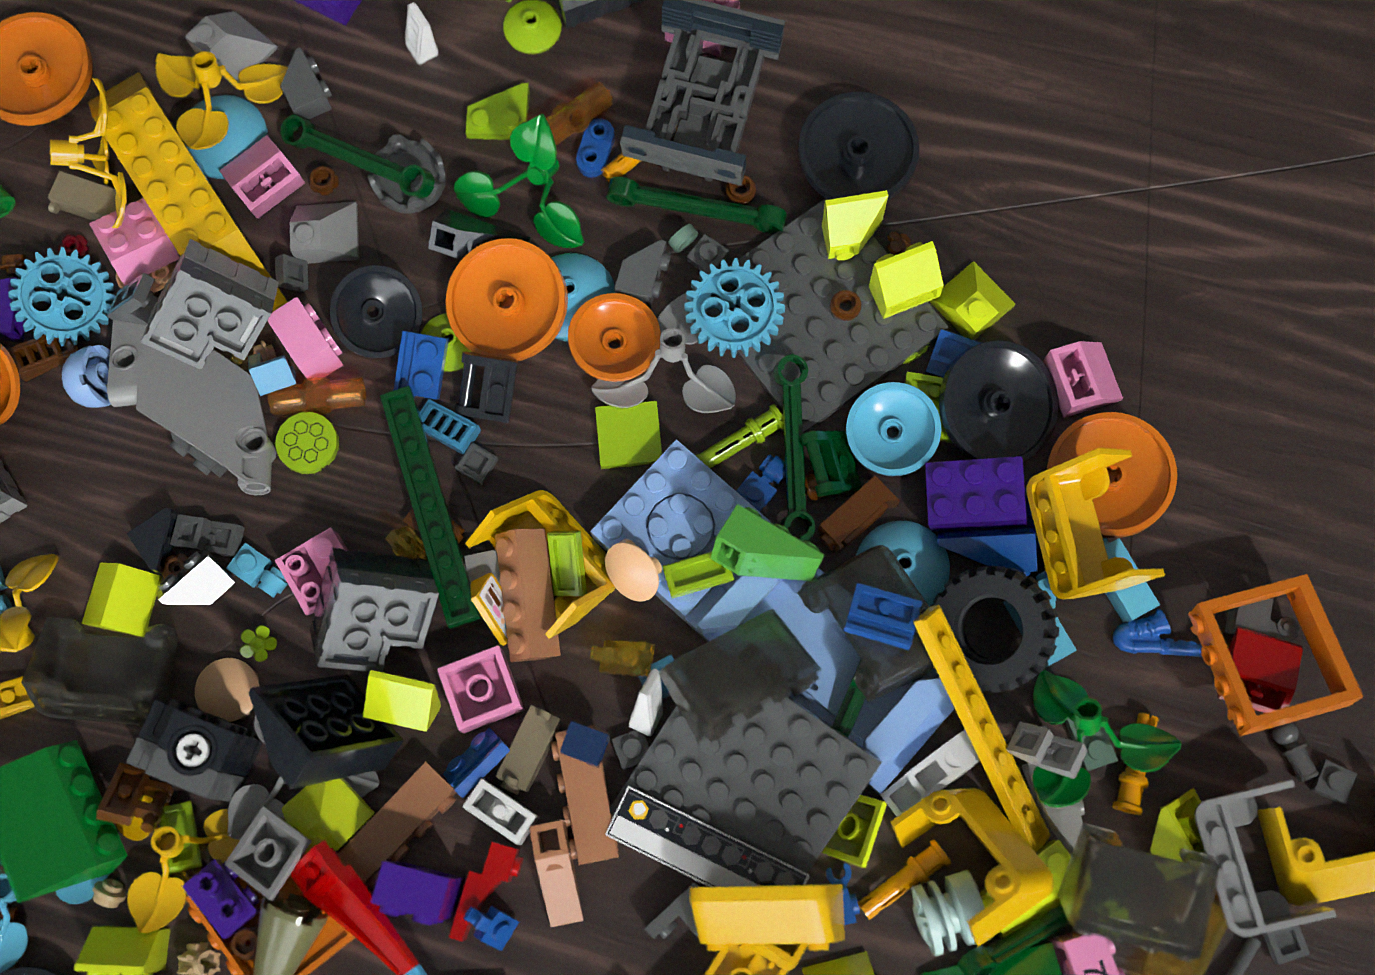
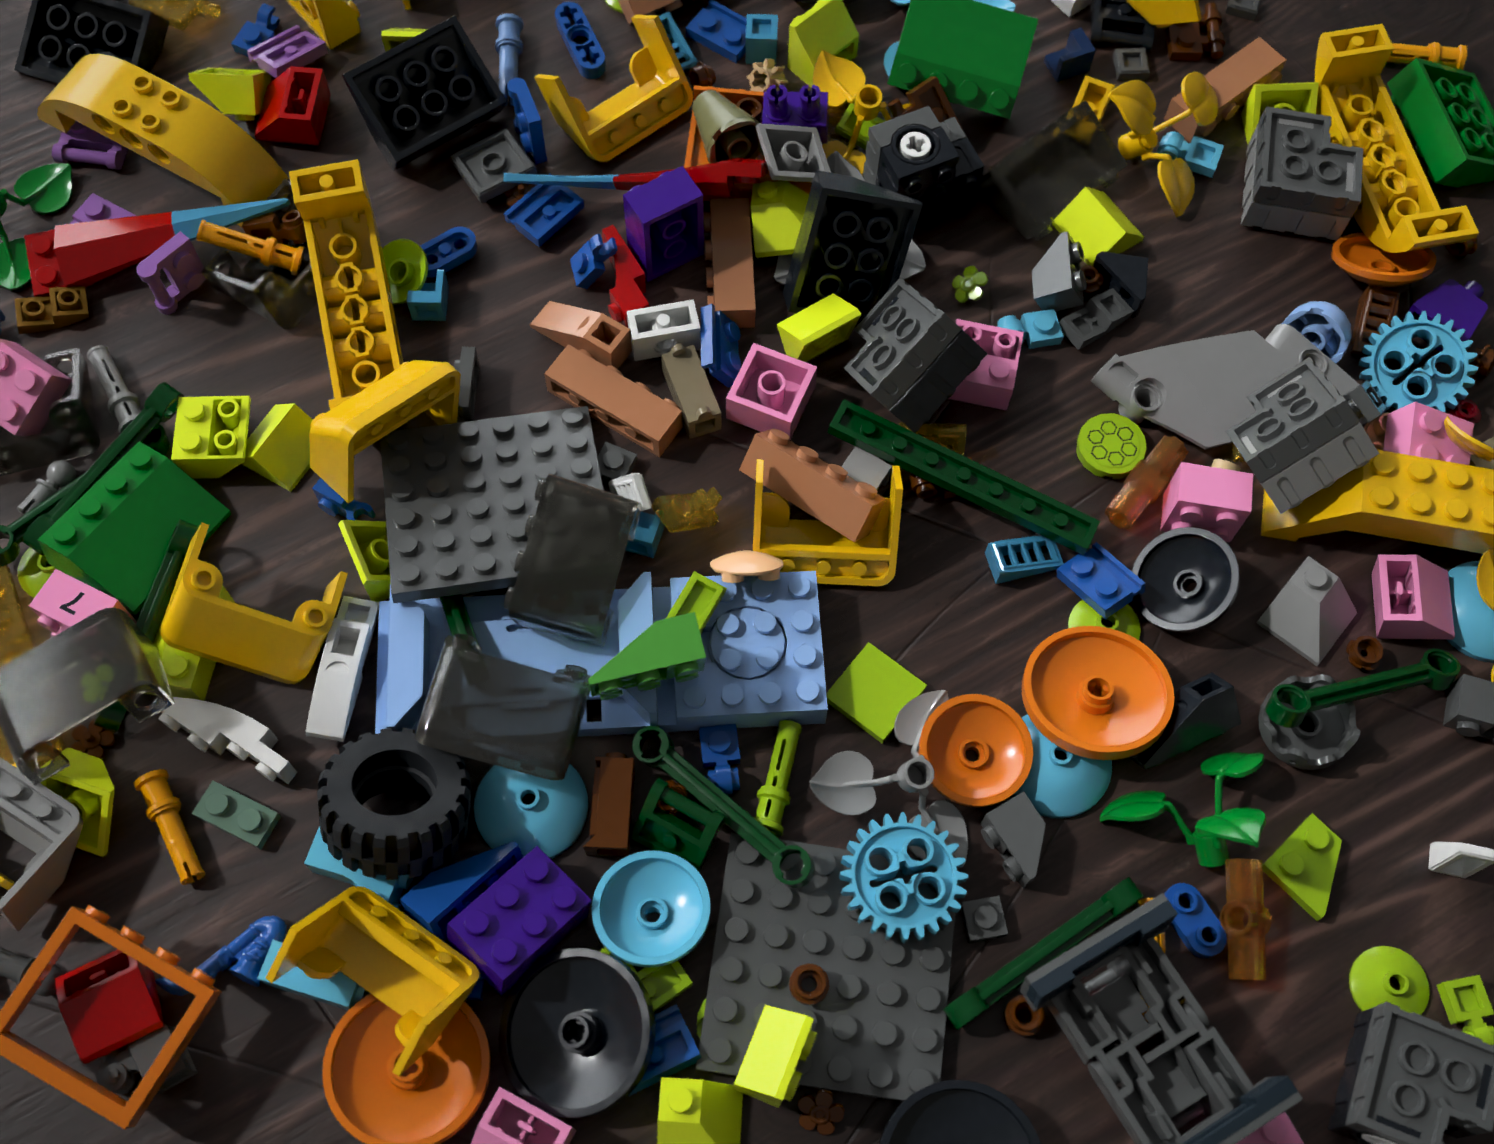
camera: 130 degrees right, 10 degrees down
tan plate [93,878,127,908] -> none
light nougat dish [195,658,259,722] -> none
panel [248,353,296,396] -> none
dark grey plate [275,254,309,293] -> none
black plate [454,352,518,423] -> none
dark grey tile [455,442,499,485] -> none
slope [470,573,508,646] -> none
lime tile [547,531,587,596] -> none
dark blue panel [560,721,610,768] -> none
sticker [605,786,809,887] -> none
sand green tile [668,224,698,252] -> none
neon yellow slope [822,190,888,260] -> none
blue plate [844,583,922,650] -> none
light orange pin [858,839,952,920] -> none
light aqua wheel [911,870,990,956] -> none
yellow tile [913,605,1051,853] -> none
light grey slope [1006,722,1088,779] -> none
green plant [1033,670,1181,807] -> none

